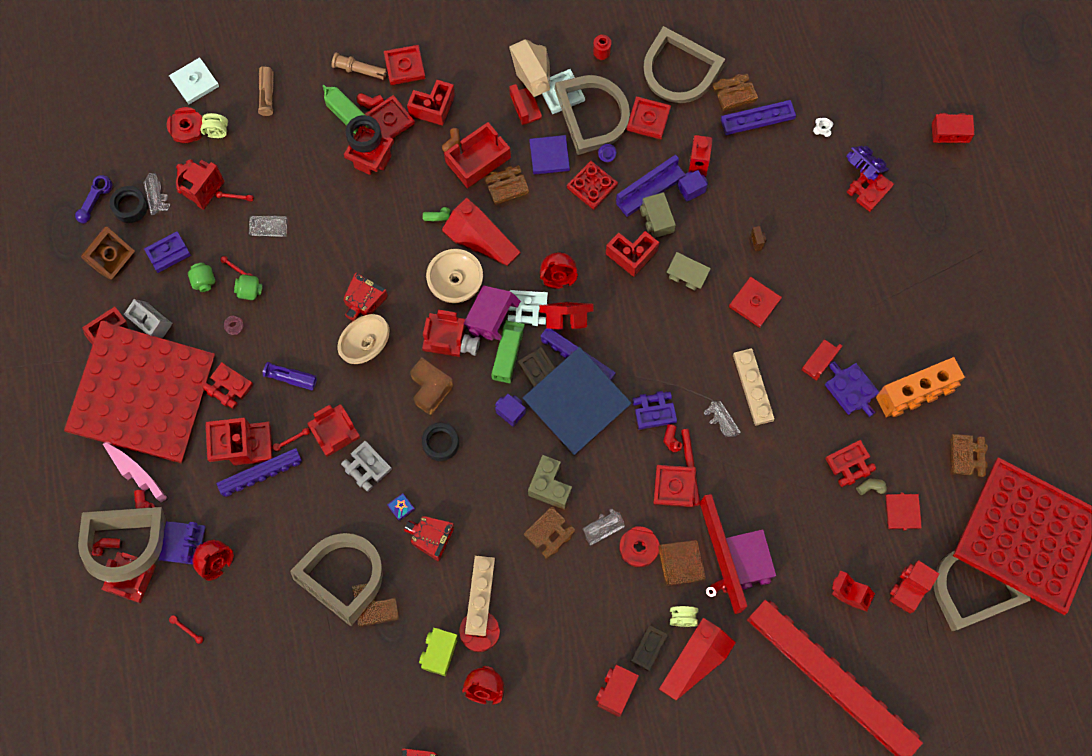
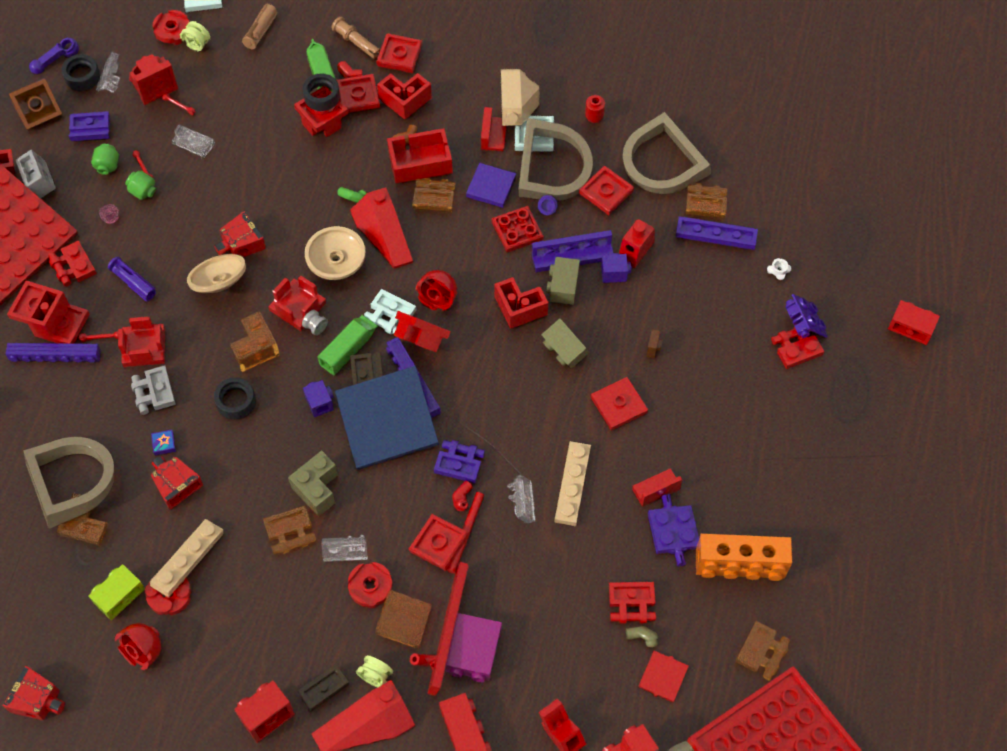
camera: 25 degrees right, 10 degrees down
magenta panel [464,285,521,340] -> none

